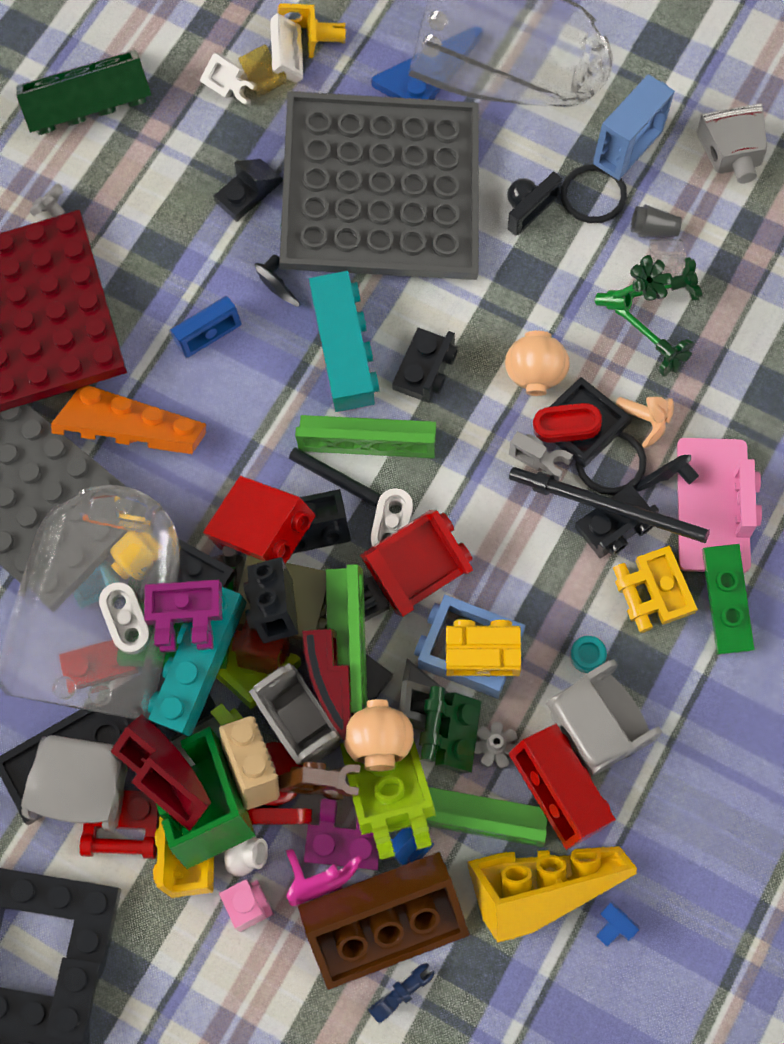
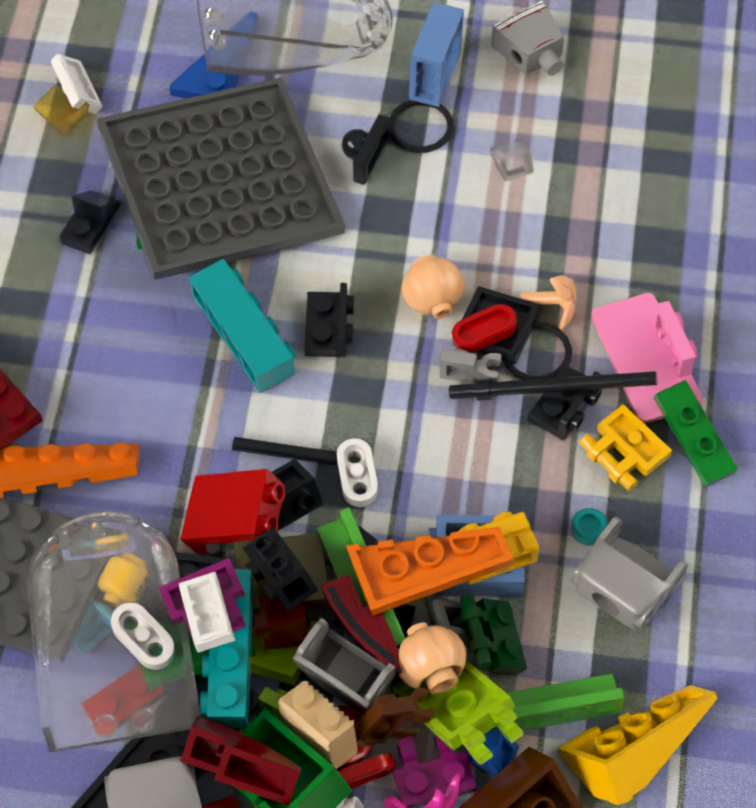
camera: 25 degrees left, 10 degrees down
blue brick [169,296,242,358] -> none
white plate [200,53,259,105] -> none
black bar [255,255,300,307] -> none
yellow bracket [277,3,346,58] -> none
bright green fence [295,415,436,458] -> none
red panel [360,510,473,617] -> none
light grey plant [475,722,517,769] -> none
red brick [508,723,616,850] -> none
dark green plant [595,255,702,377] -> none
blue tile [596,901,640,947] -> none
dark grey cone [631,204,682,237] -> none
black bar [634,455,699,492] -> none
none -> white plate [178,572,235,652]
none -> orange wing [346,527,513,616]

